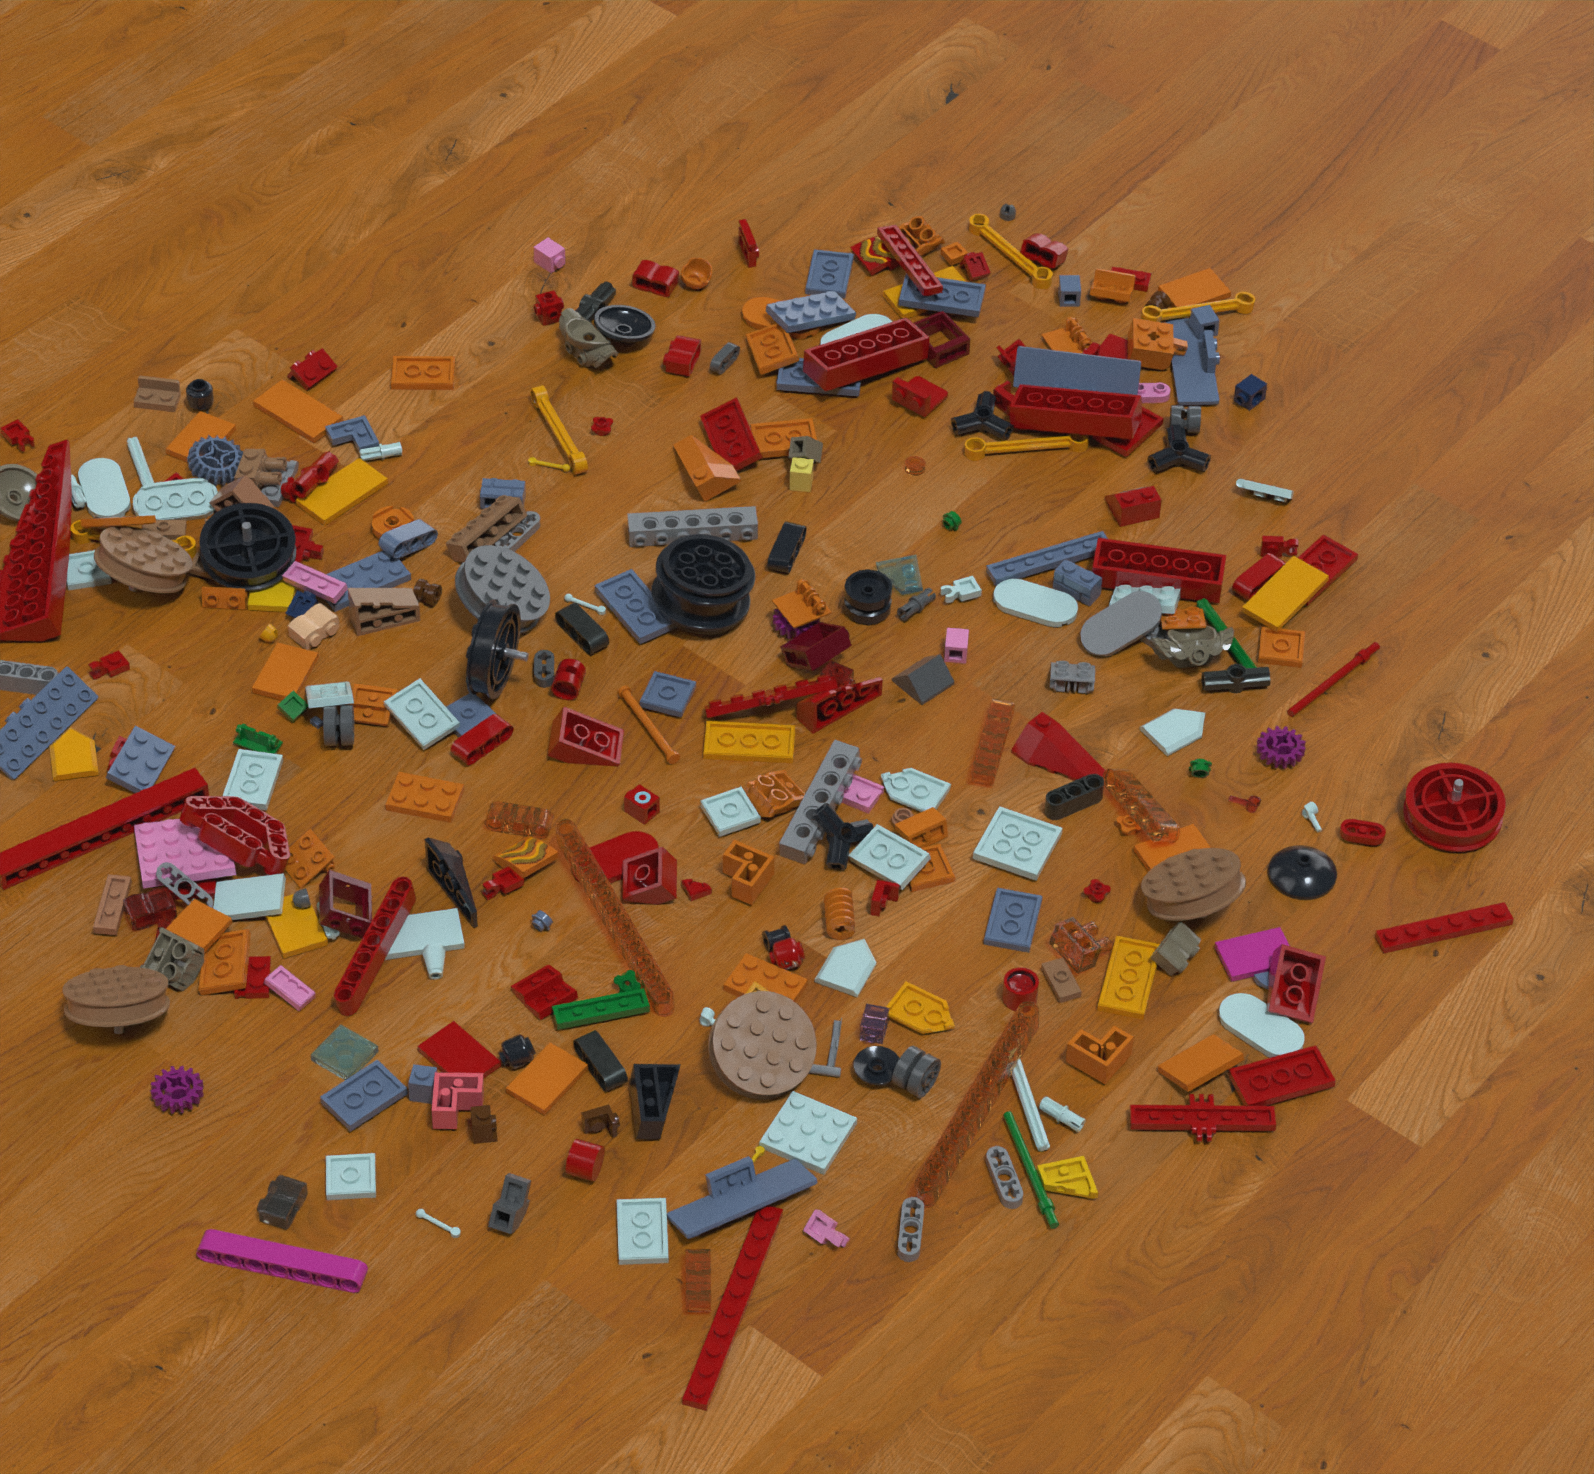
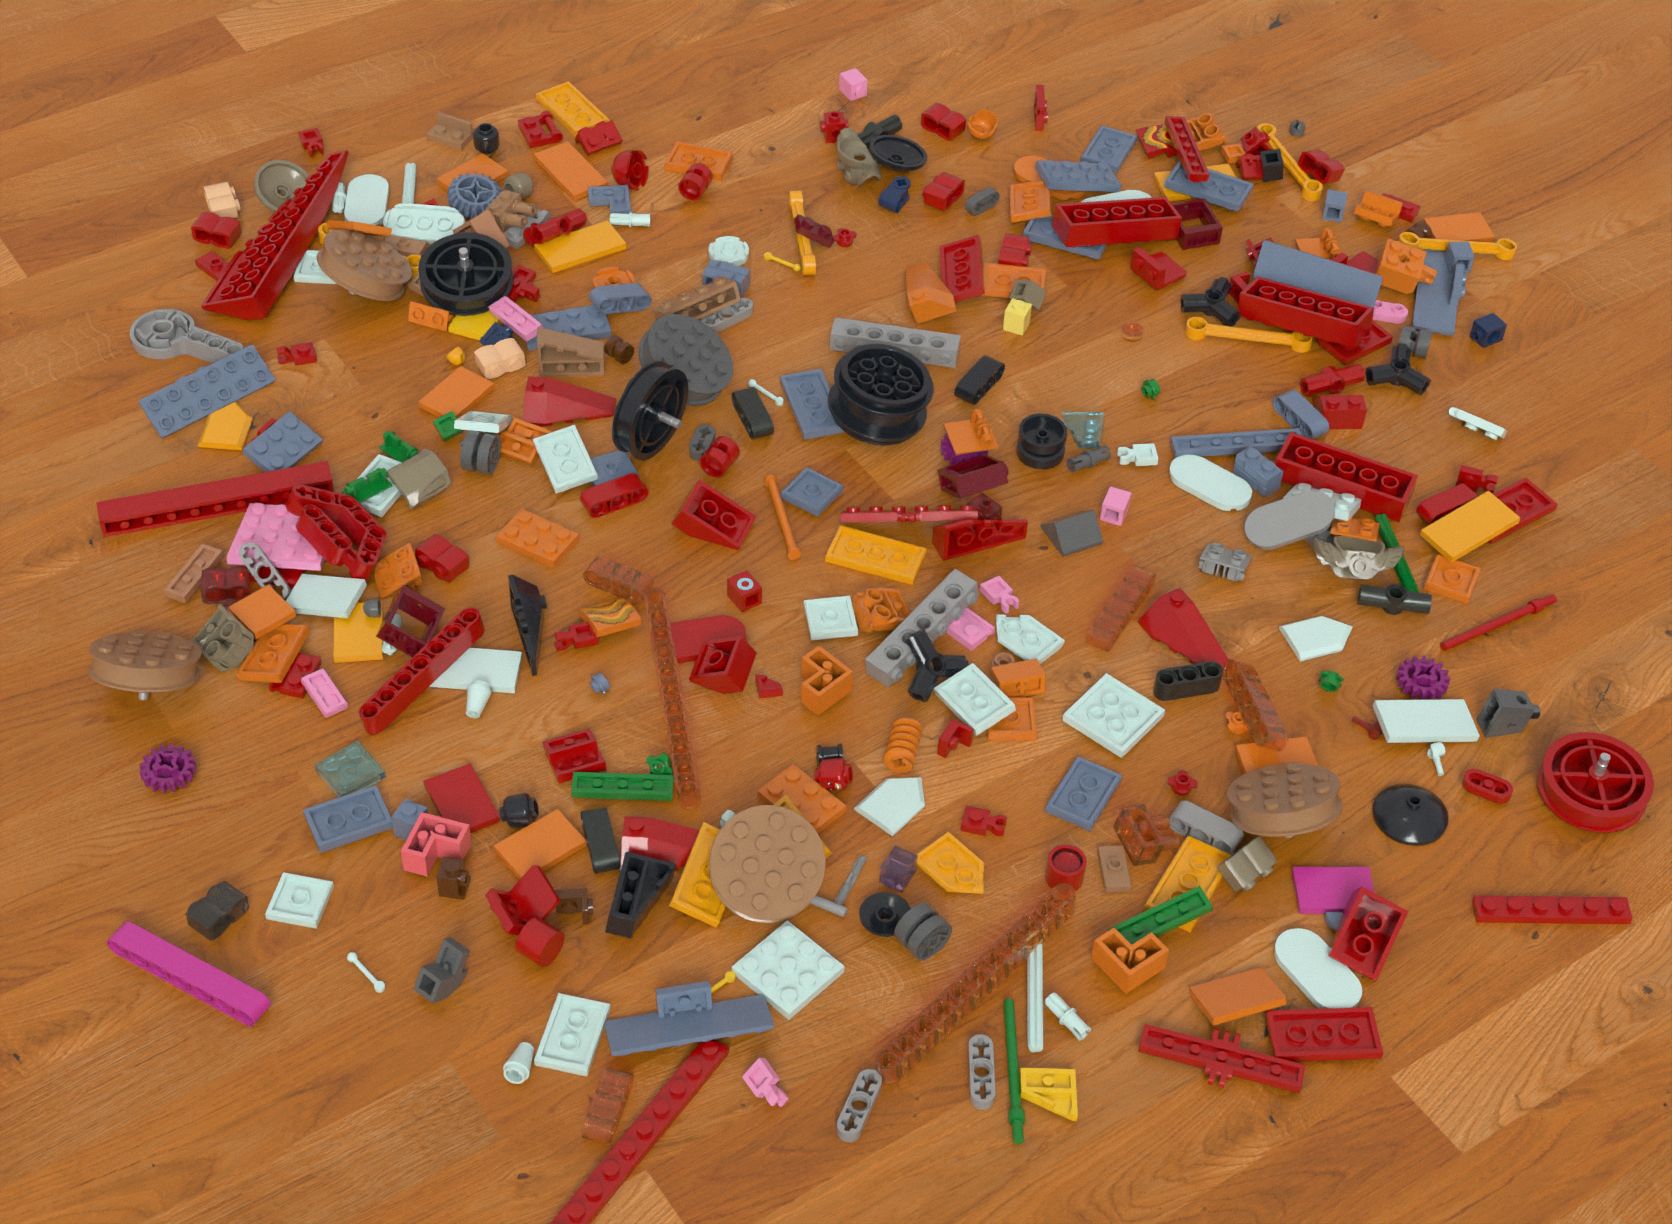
camera: 15 degrees right, 0 degrees up
none -> green hinge [341,468,393,503]
none -> dark tan slope [386,448,451,510]
none -> red brick [415,534,469,583]
none -> red bracket [485,865,560,935]
none -> dark tan head [503,172,533,199]
none -> light aqua cone [503,1042,534,1084]
none -> red plate [518,111,563,148]
none -> red wedge [523,376,616,427]
none -> light orange tile [536,81,610,137]
none -> red cylinder [611,150,649,190]
none -> red wedge [620,816,699,871]
none -> light orange tile [669,822,725,927]
none -> red wheel [678,163,713,201]
none -> light aqua tile [708,236,749,266]
none -> dark red plate [794,214,834,248]
none -> dark blue piece [878,176,911,213]
none -> red plate [960,805,1007,836]
none -> bright pink plate [980,576,1019,614]
none -> red brick [998,233,1033,267]
none -> green plate [1108,886,1213,945]
none -> light grey beam [1167,801,1244,855]
none -> red brick [1240,127,1272,155]
none -> black brick [1260,149,1283,182]
none -> sand blue beam [1273,390,1329,439]
none -> red piece [1299,364,1365,396]
none -> light aqua tile [1373,699,1480,743]
none -> dark grey torso [1476,689,1540,738]

